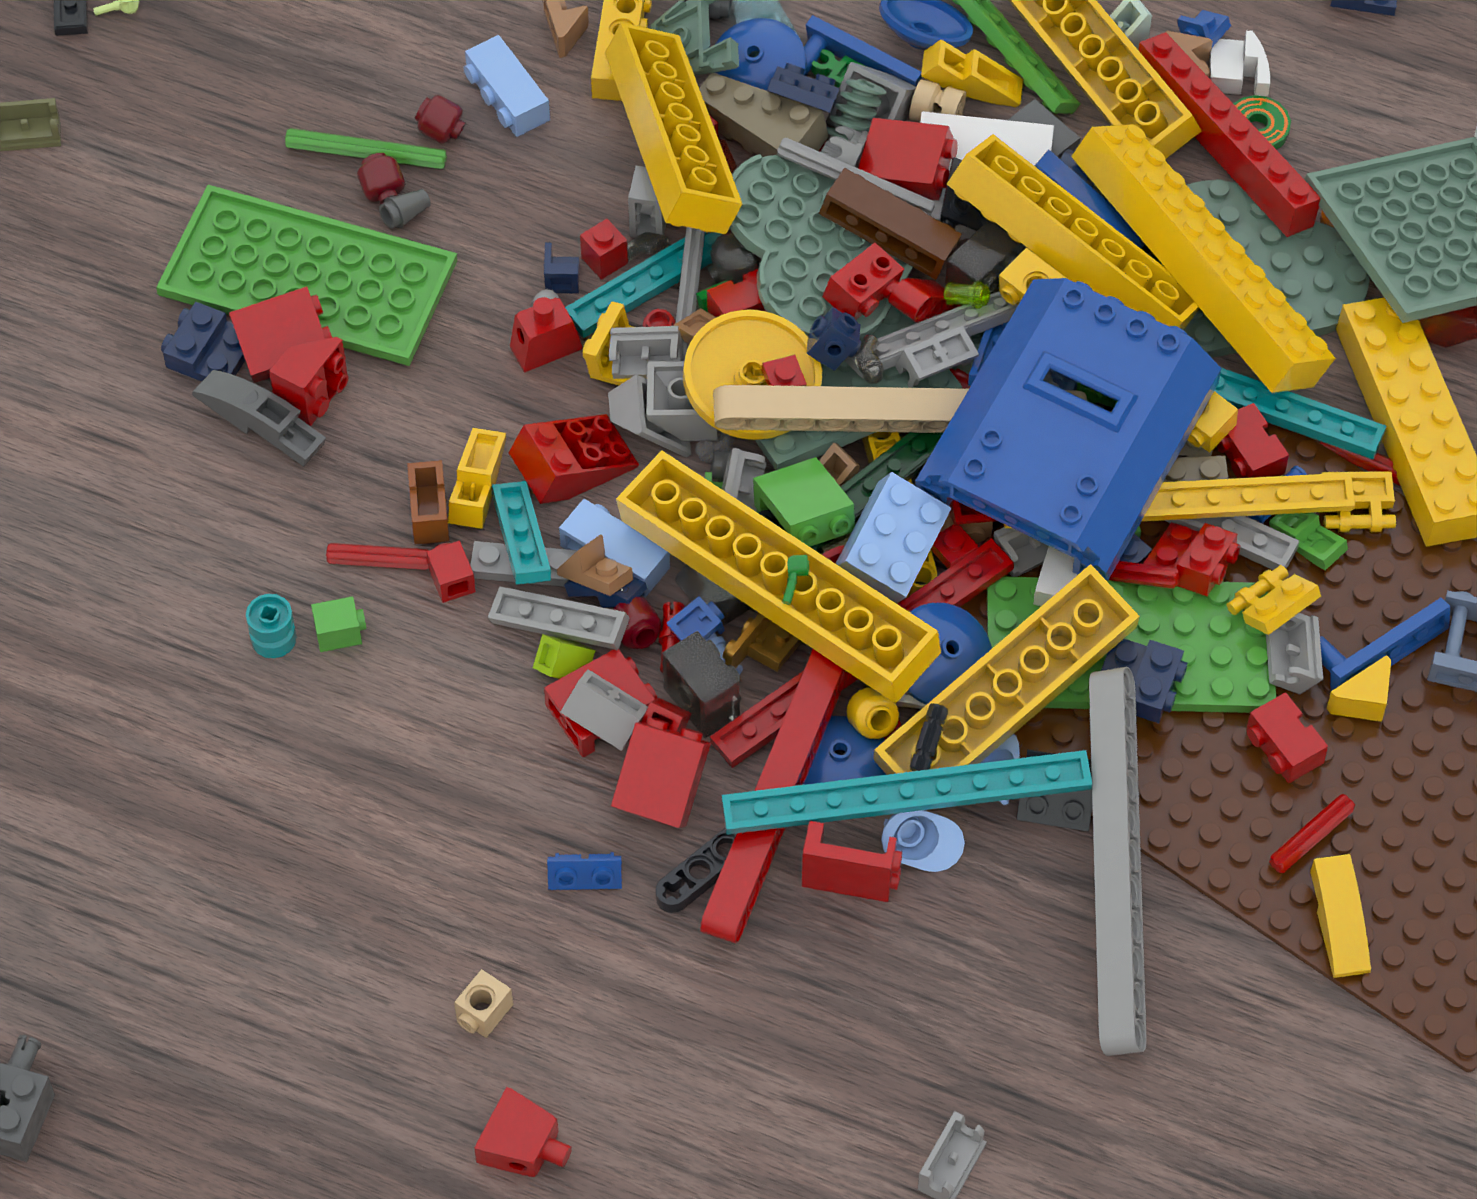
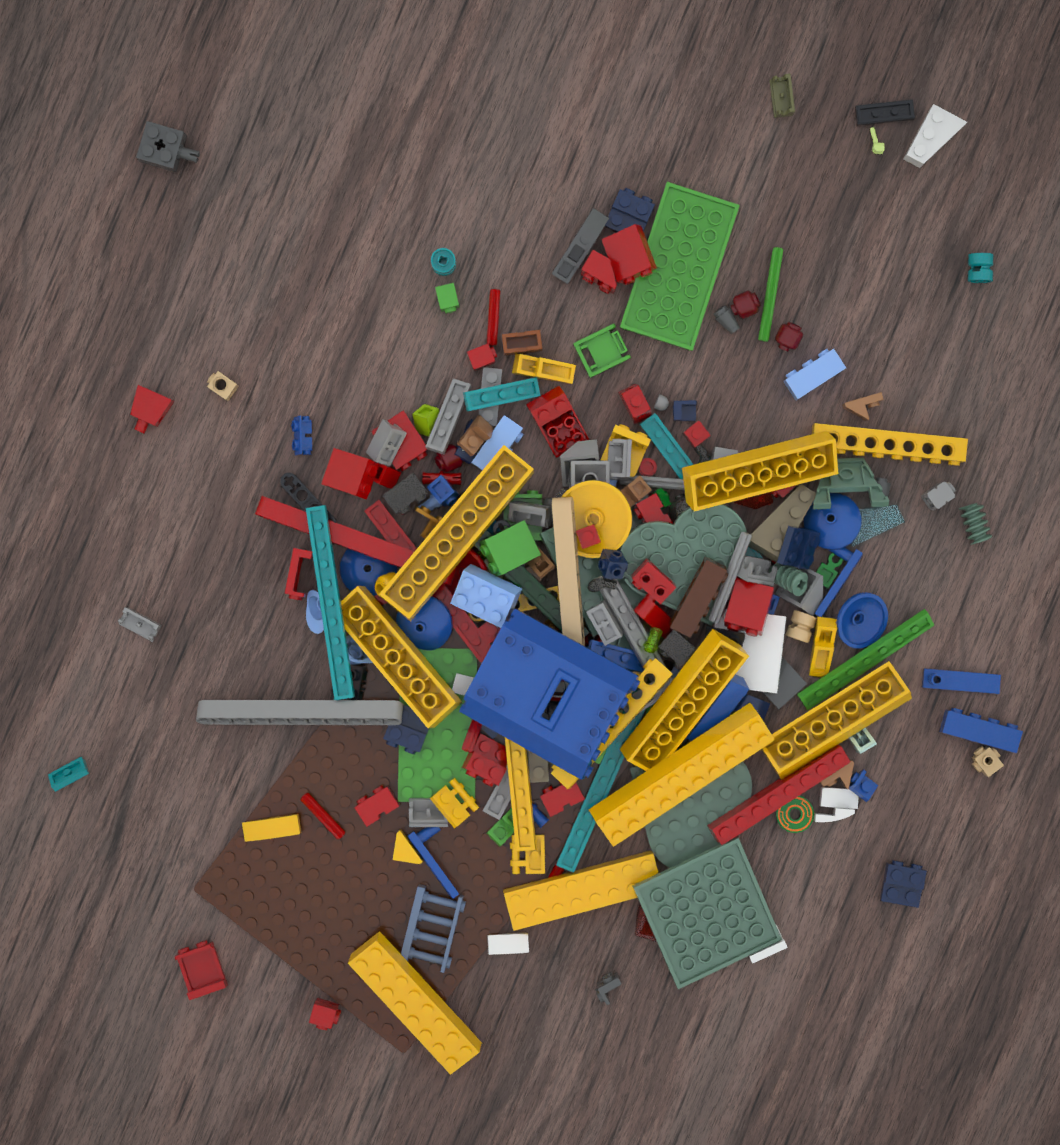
camera: 90 degrees right, 30 degrees up
green hand [782,555,809,605] -> none
black axle [910,703,948,771] -> none
none -> bright green container [573,324,631,378]

